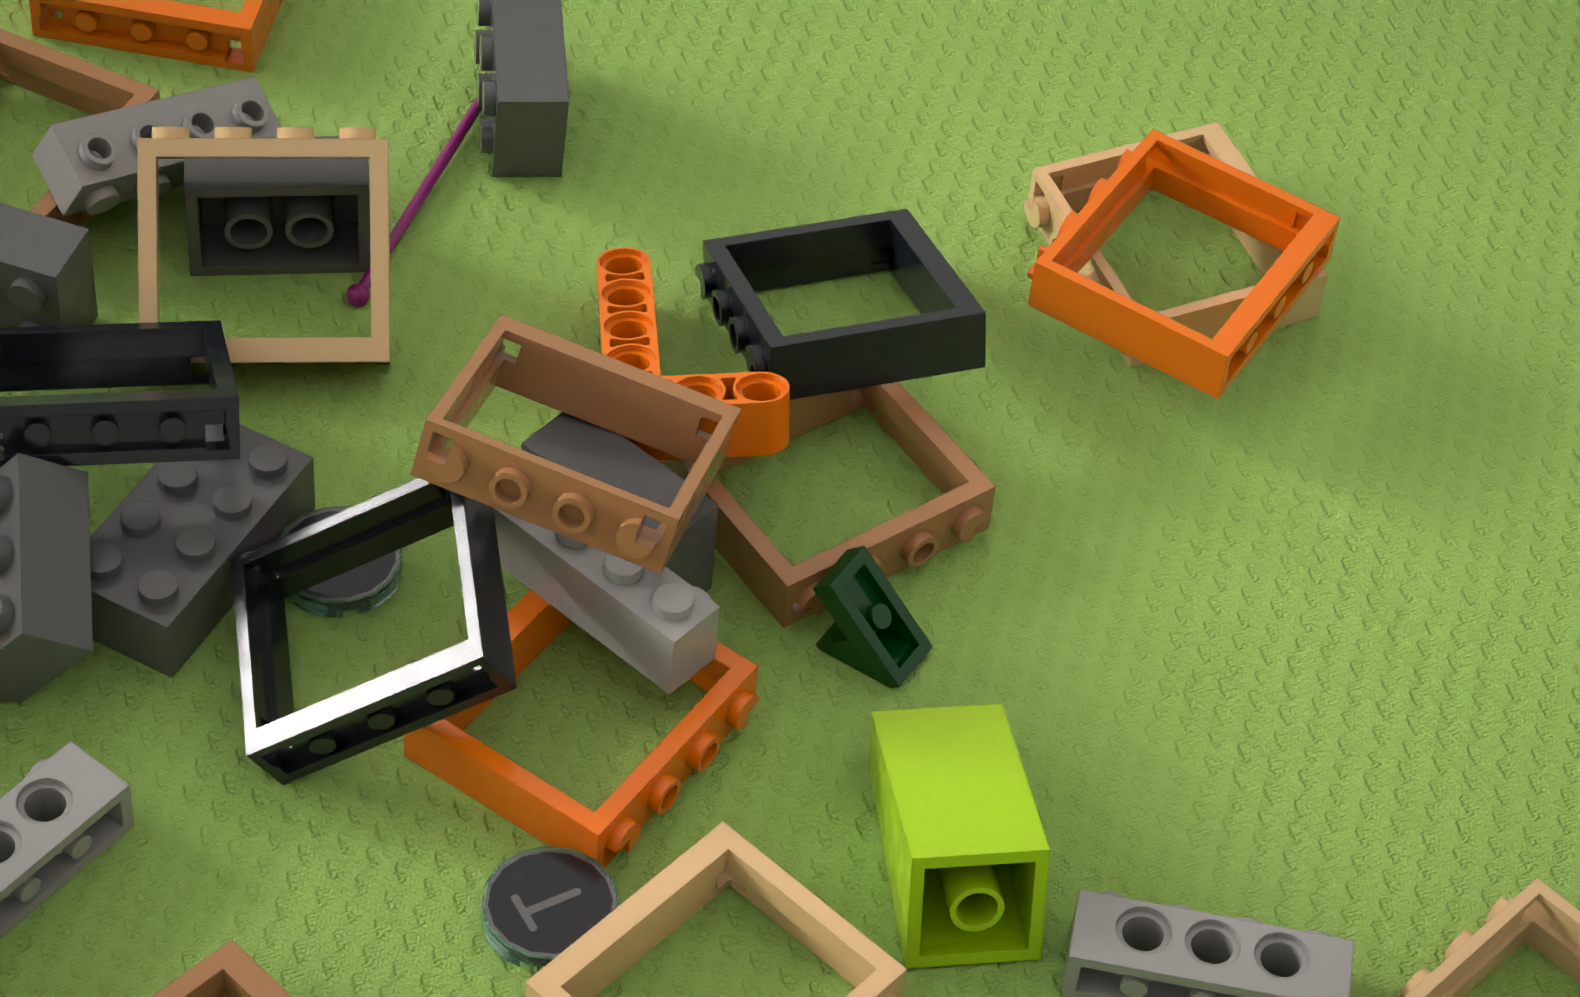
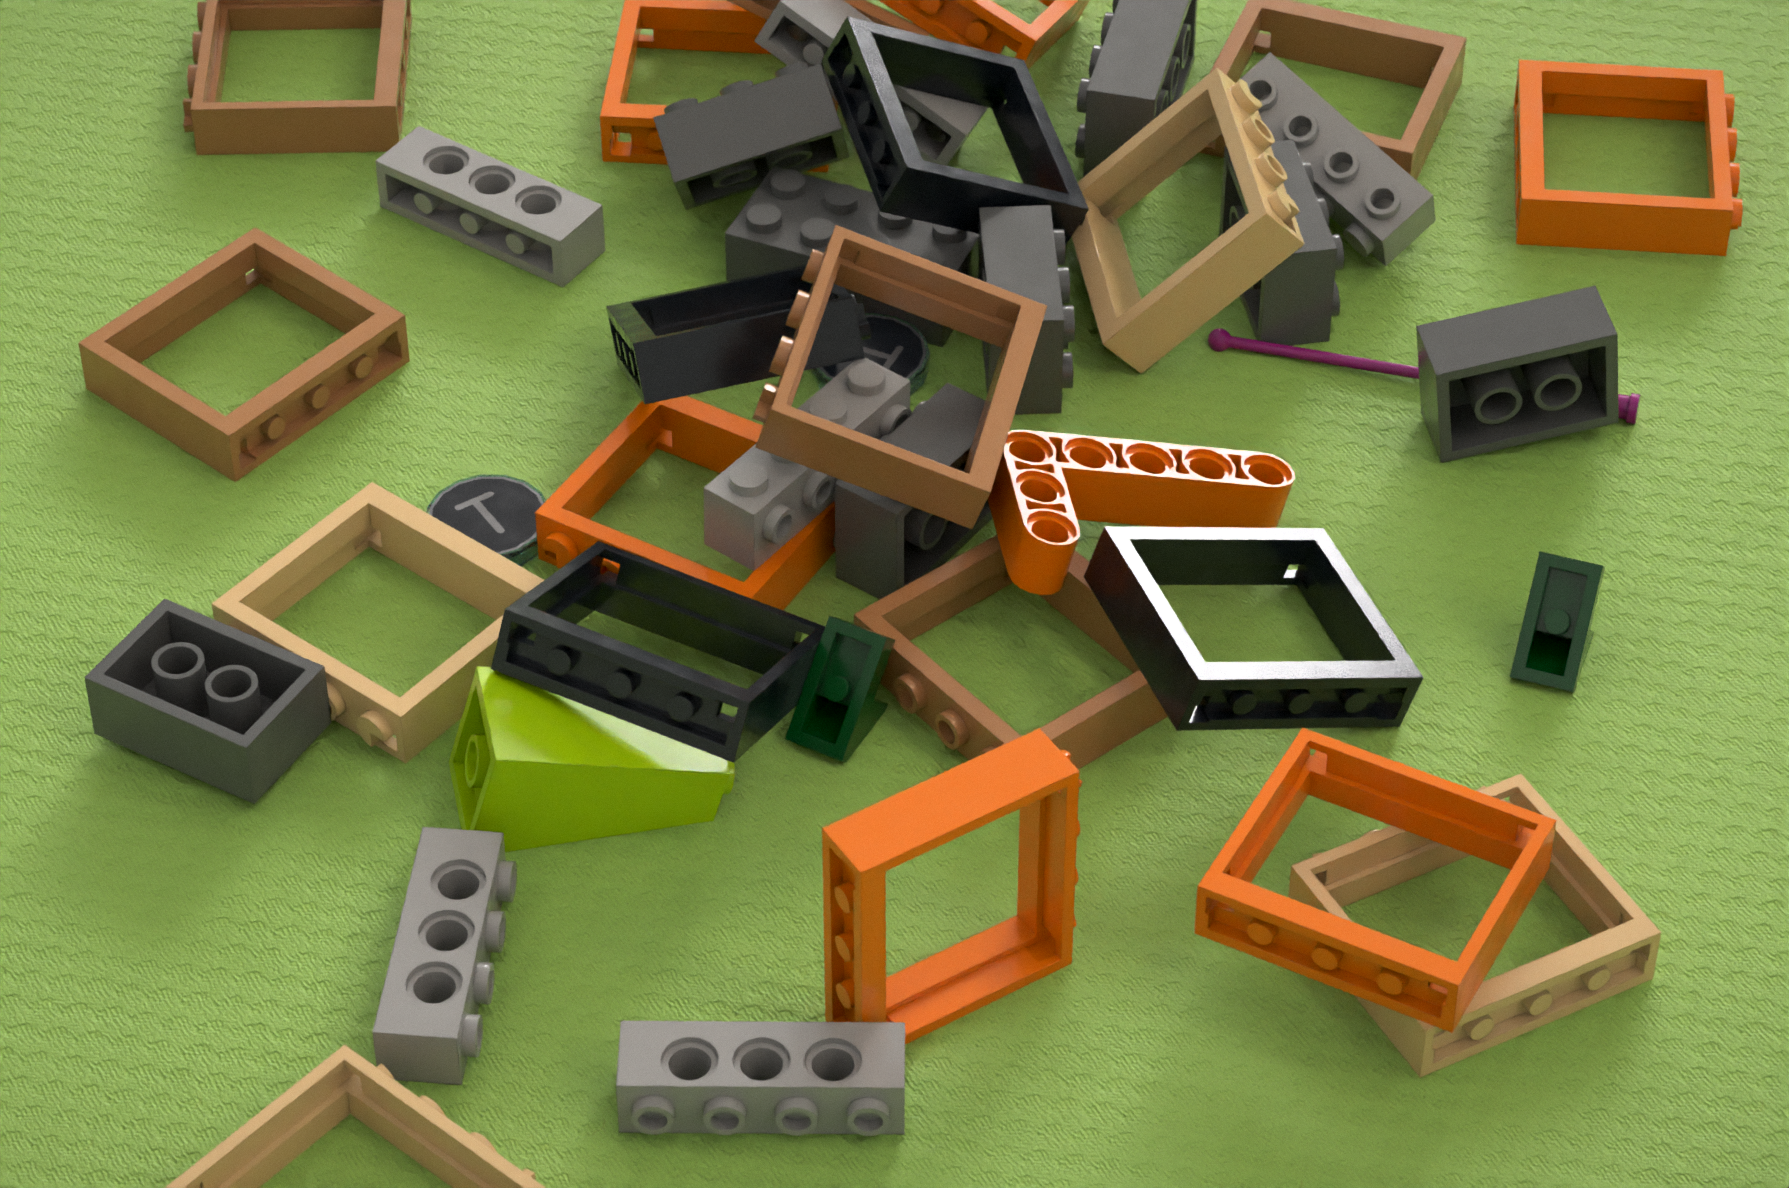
camera: 90 degrees right, 5 degrees down
none -> black window [491,541,825,763]
none -> light grey brick [616,1021,905,1136]
none -> orange window [822,728,1082,1045]
none -> dark grey brick [978,205,1075,415]
none -> dark green slope [1510,551,1605,692]

